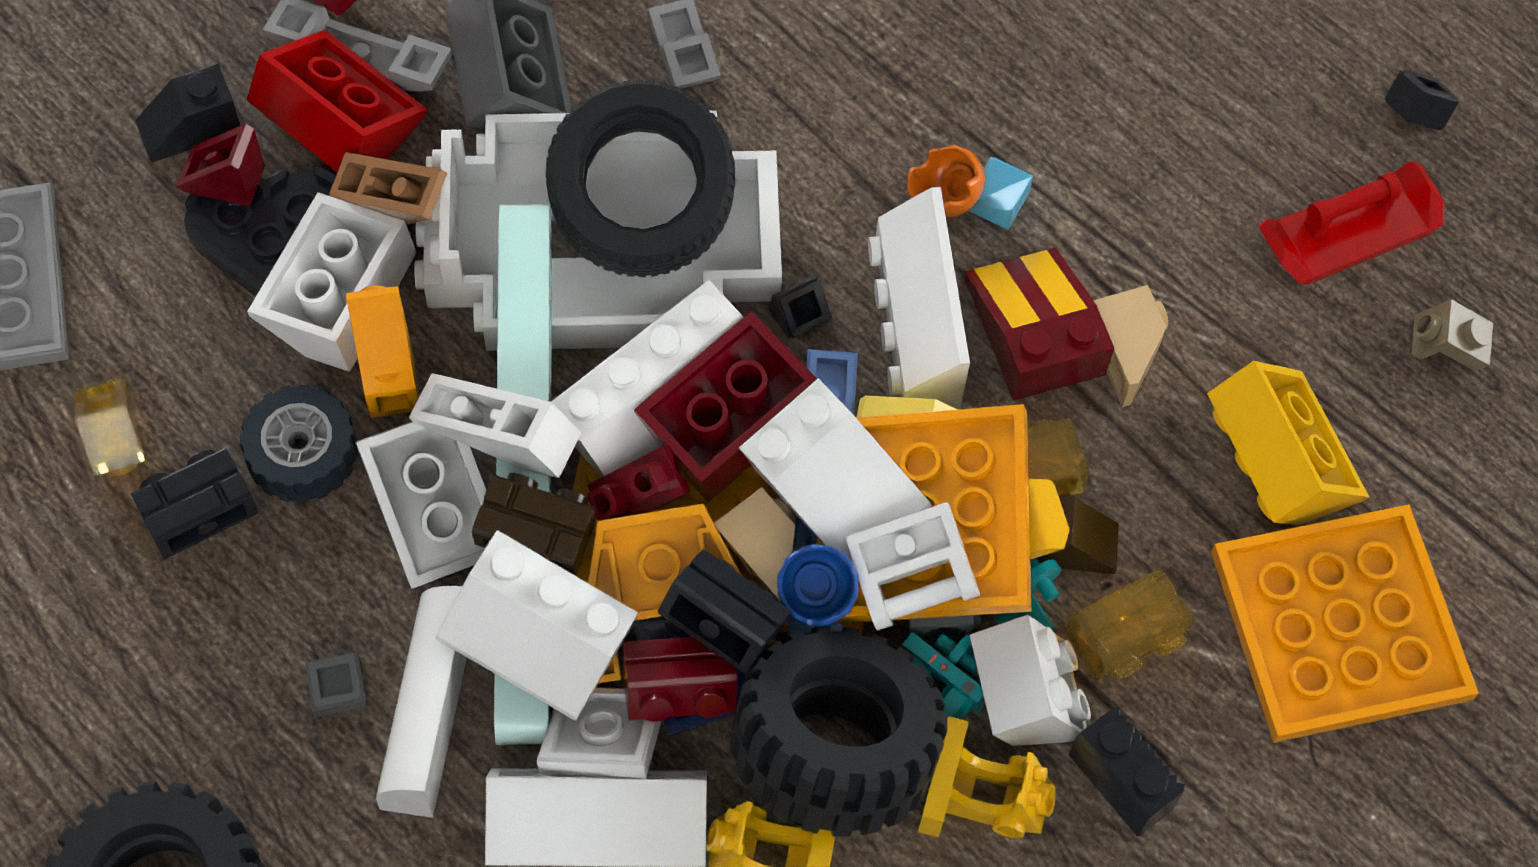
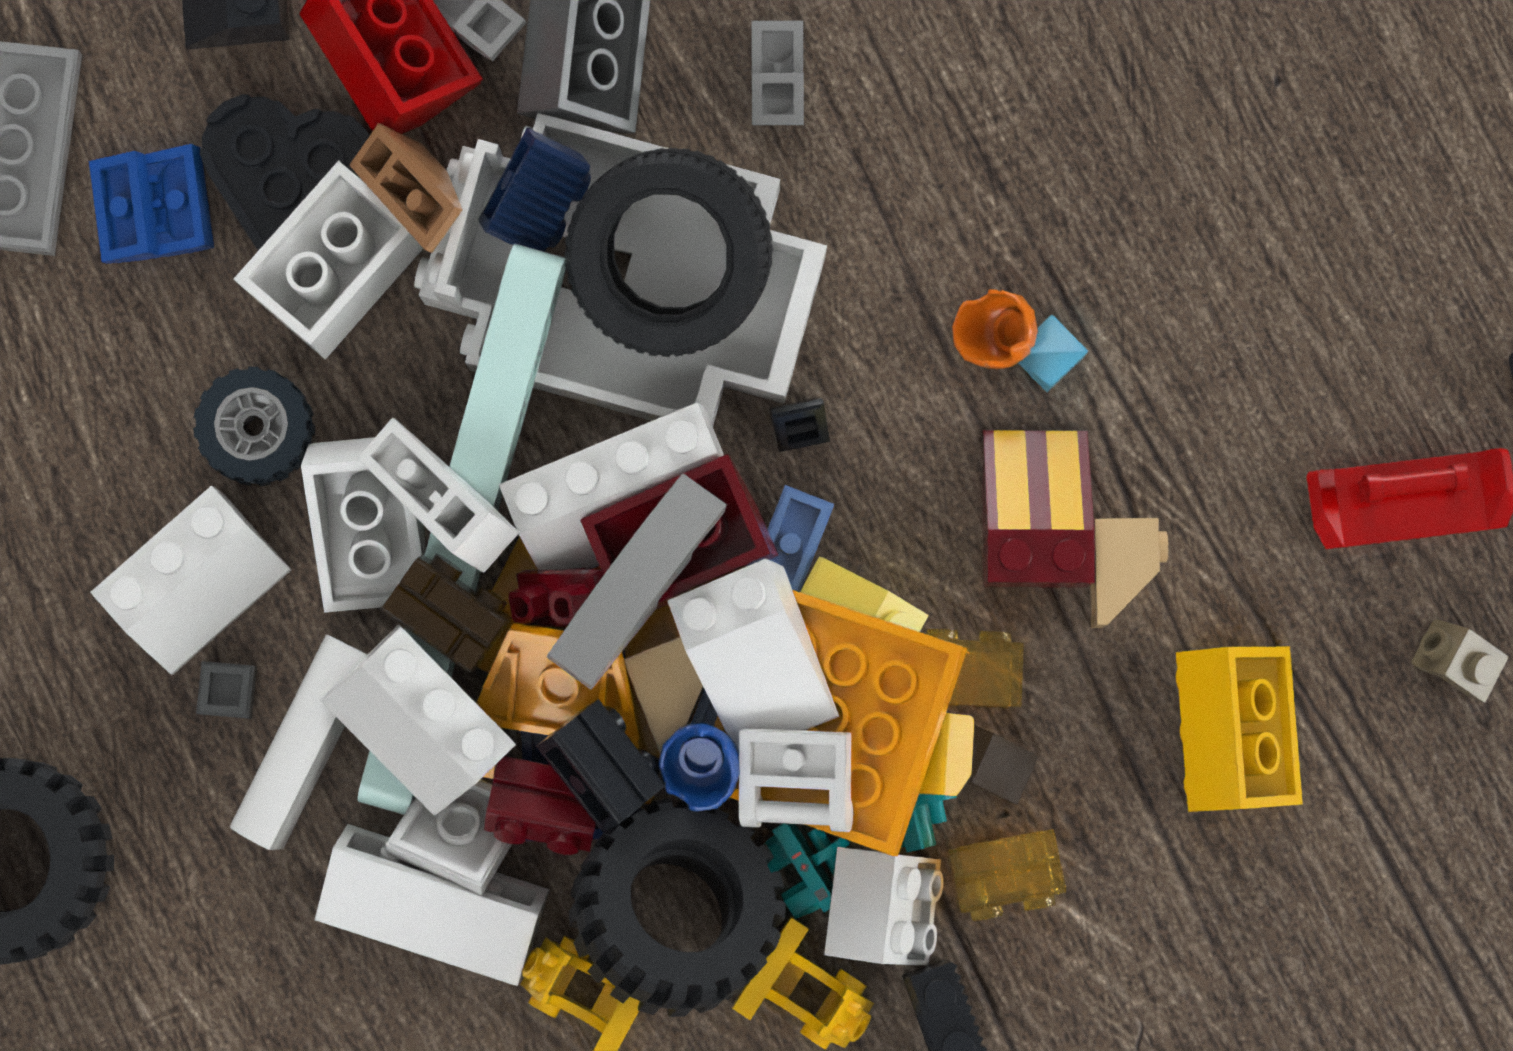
camera: 20 degrees right, 20 degrees up
clear yellow slope [74,376,145,476] -> none
black brick [130,447,258,560] -> none
dark red slope [176,124,265,206] -> none
light orange slope [346,285,419,418] -> none
white slope [868,187,970,409] -> none
light orange plate [1211,505,1479,743] -> none
none -> blue slope [89,144,214,264]
none -> white slope [90,486,291,675]
none -> dark blue brick [478,128,591,252]
none -> light grey slope [547,473,727,690]

